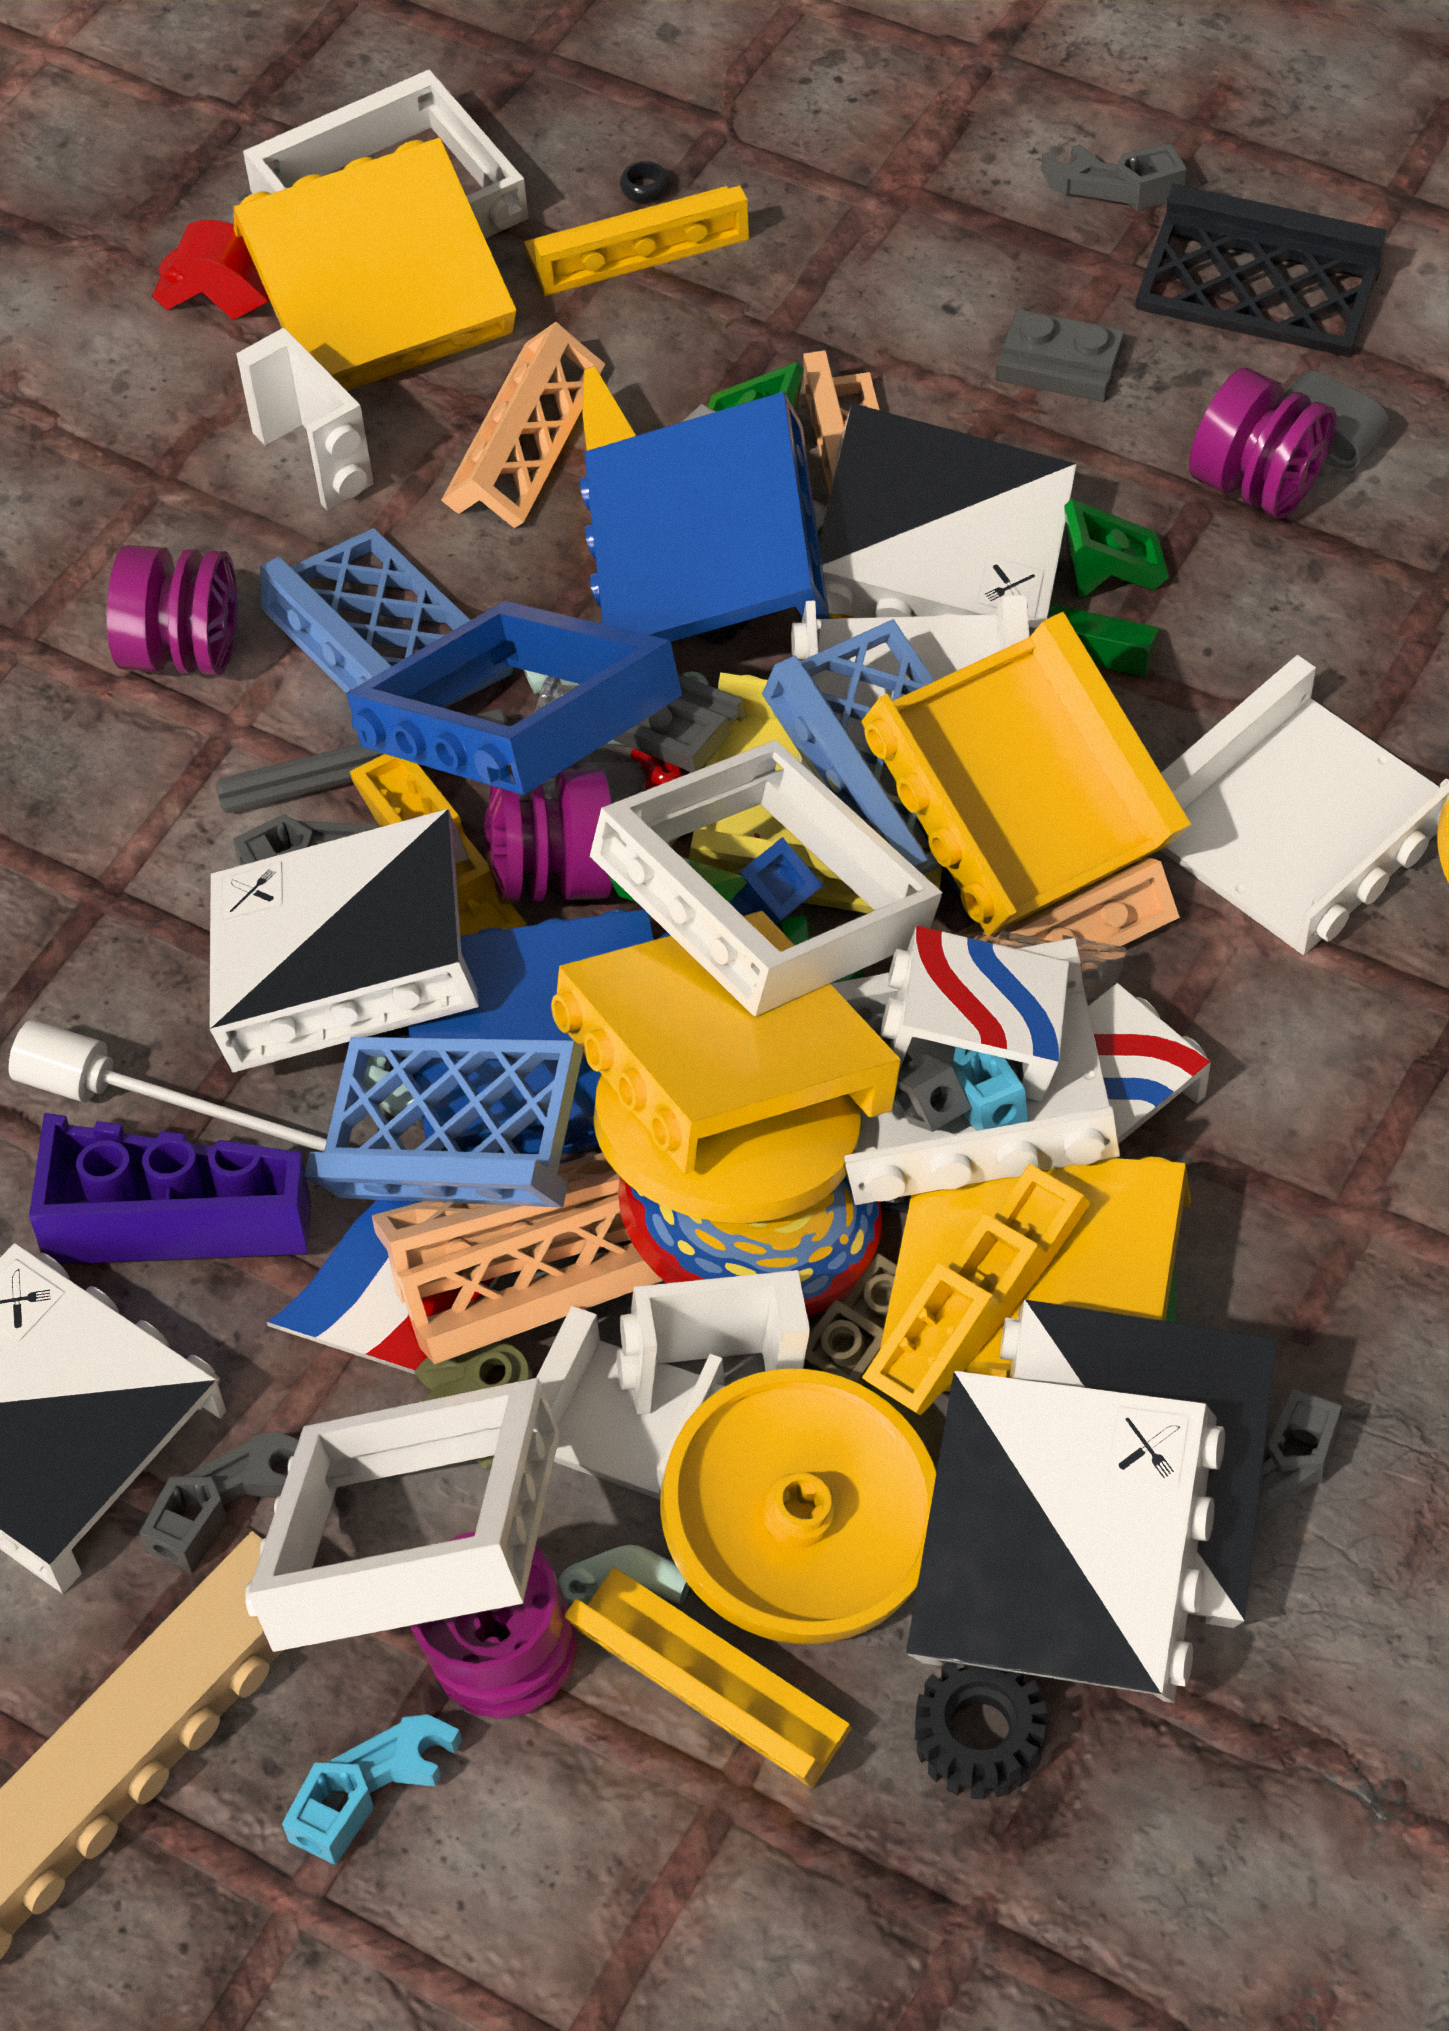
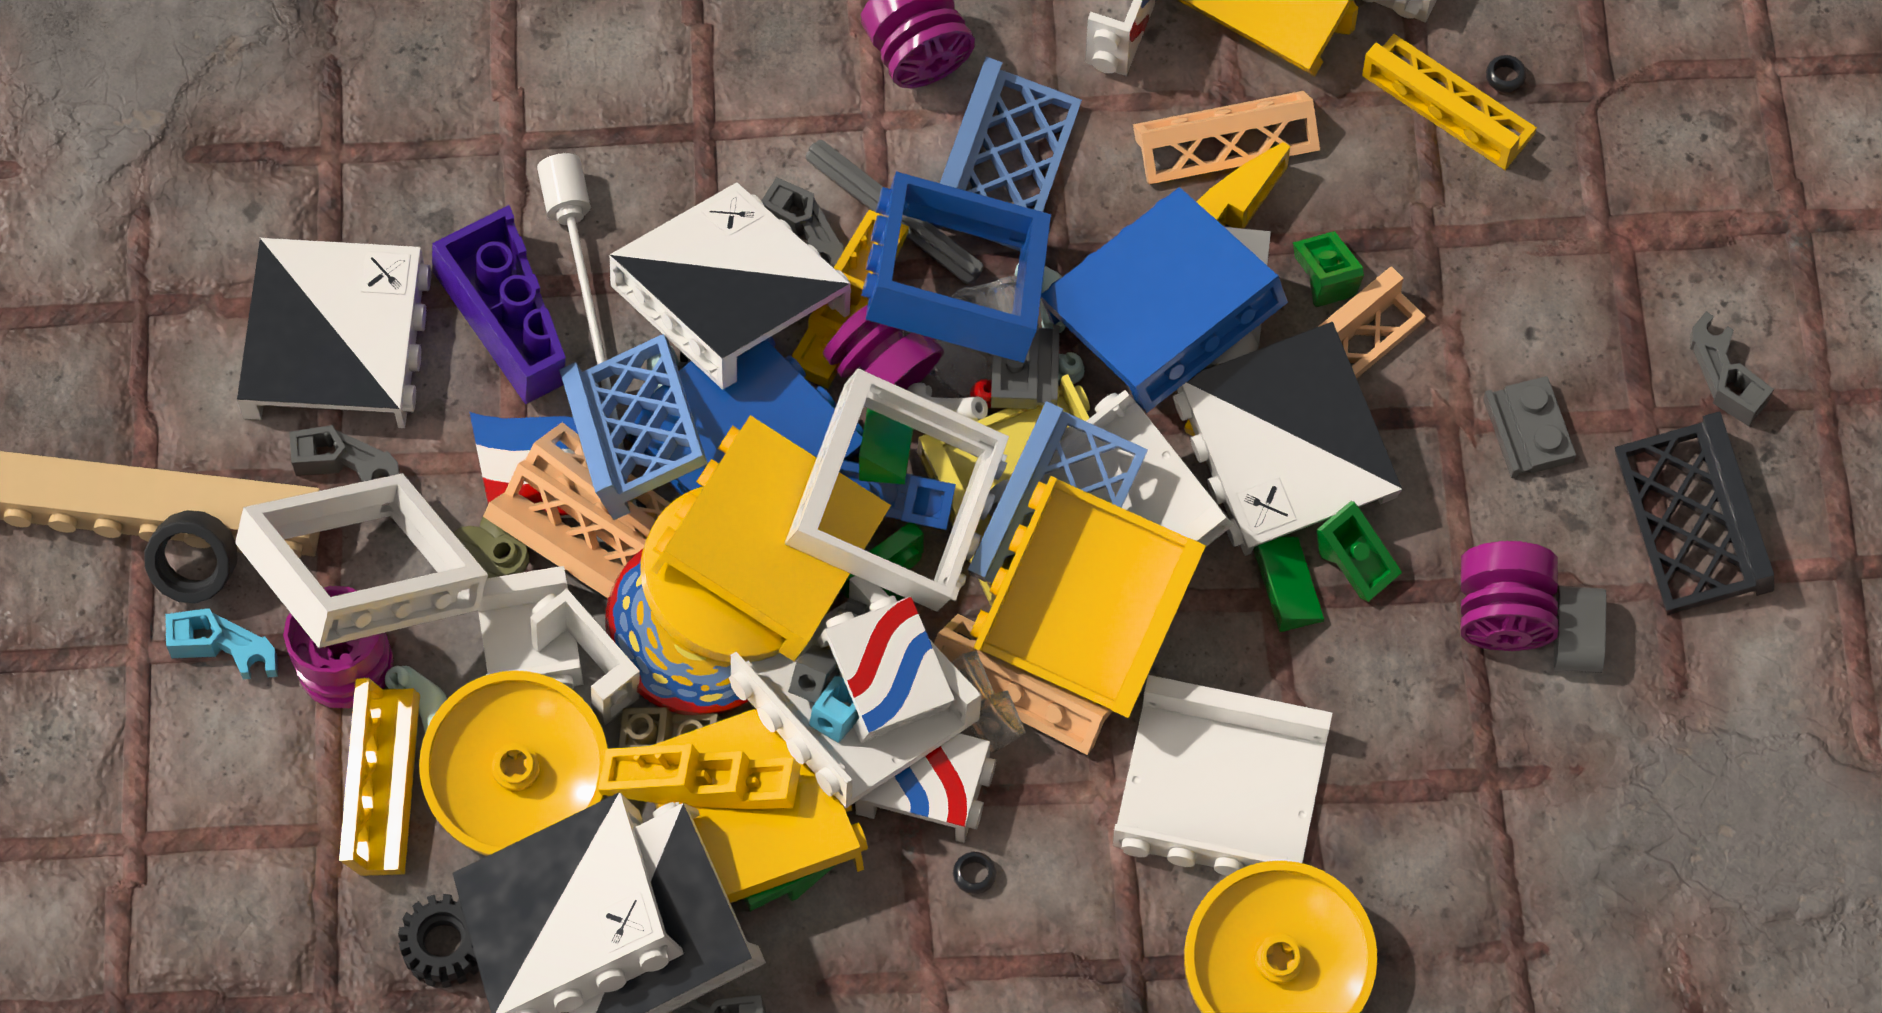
camera: 55 degrees right, 10 degrees up
none -> black tyre [144,510,237,603]
none -> black piece [952,851,997,895]

